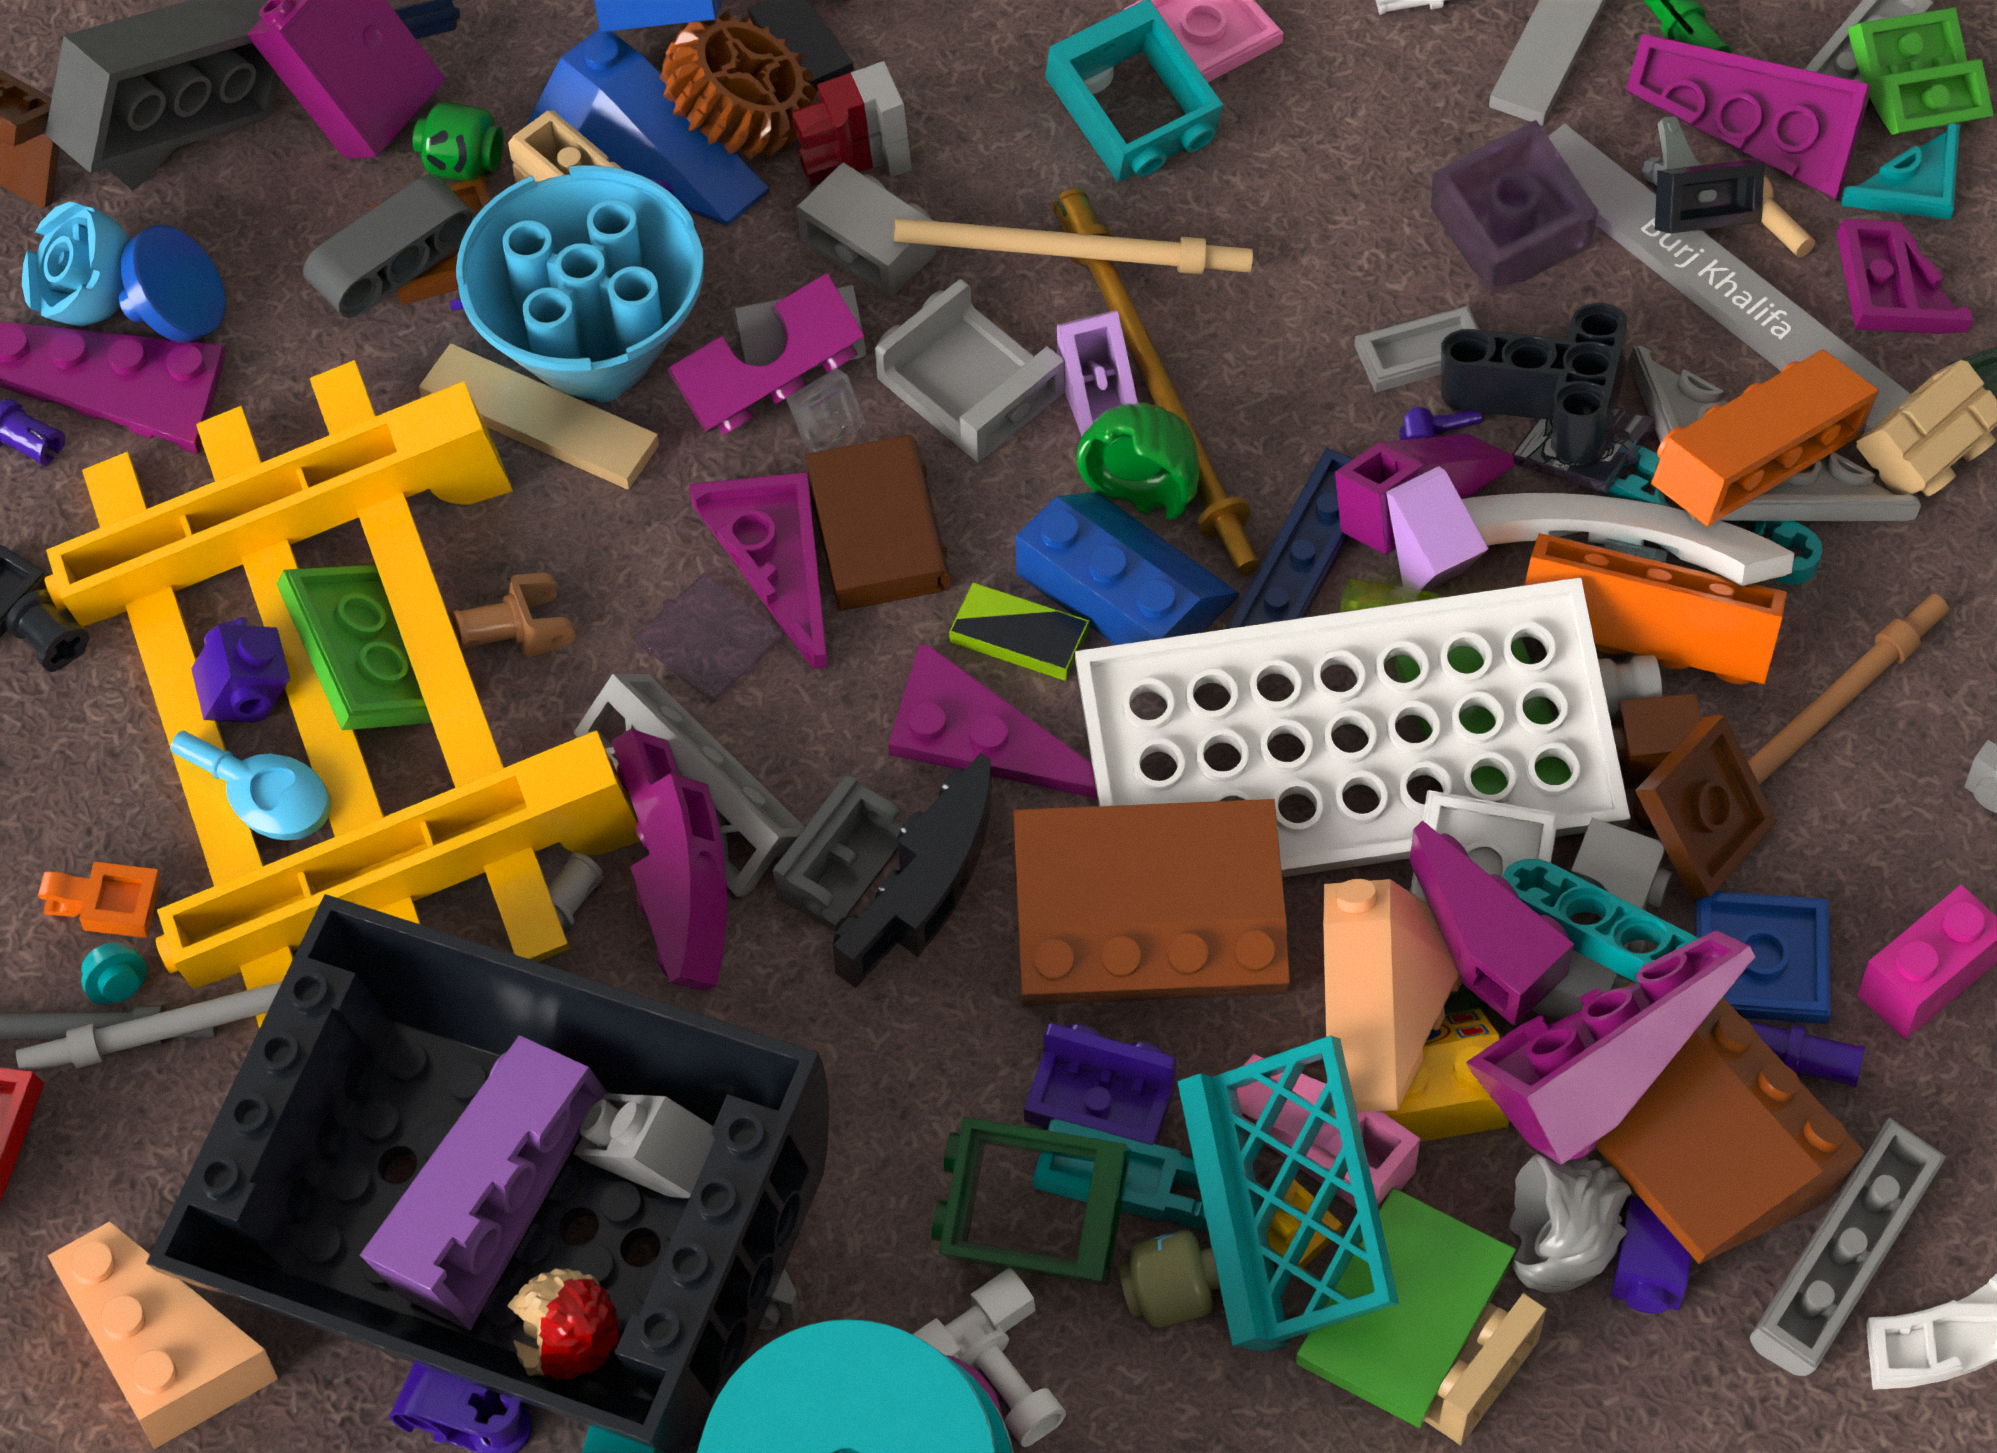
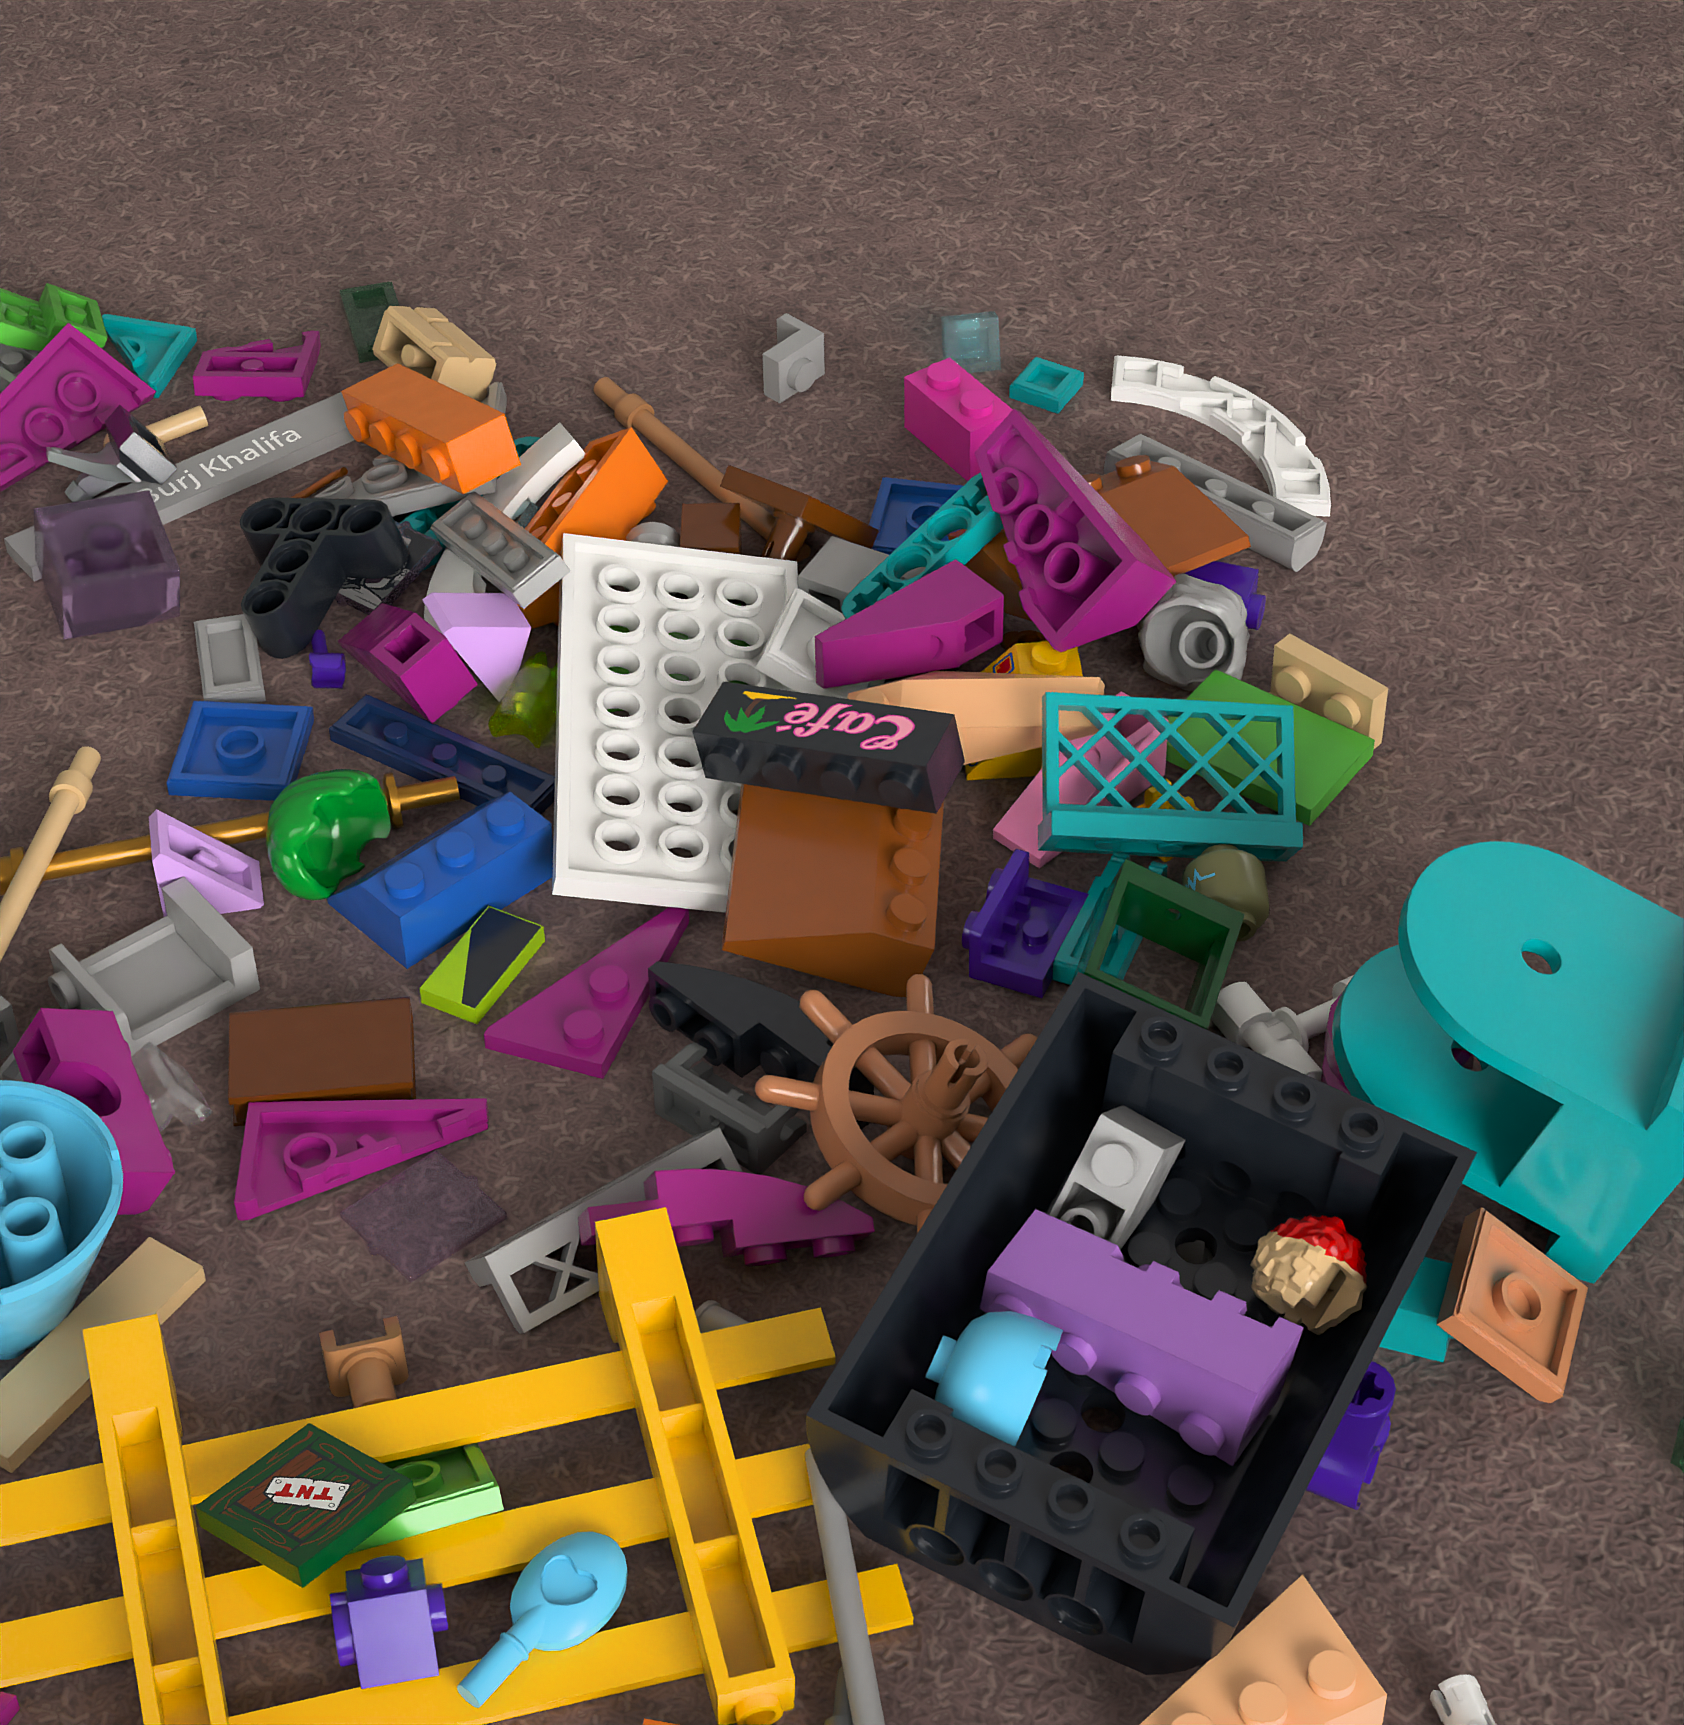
camera: 85 degrees left, 15 degrees down
none -> blue tile [166,701,314,801]
none -> dark green tile [195,1423,416,1588]
none -> dark orange piece [290,467,348,498]
none -> light grey tile [430,492,570,609]
none -> black brick [692,681,965,814]
none -> nougat piece [755,974,1038,1234]
none -> medium azure cylinder [925,1311,1063,1447]

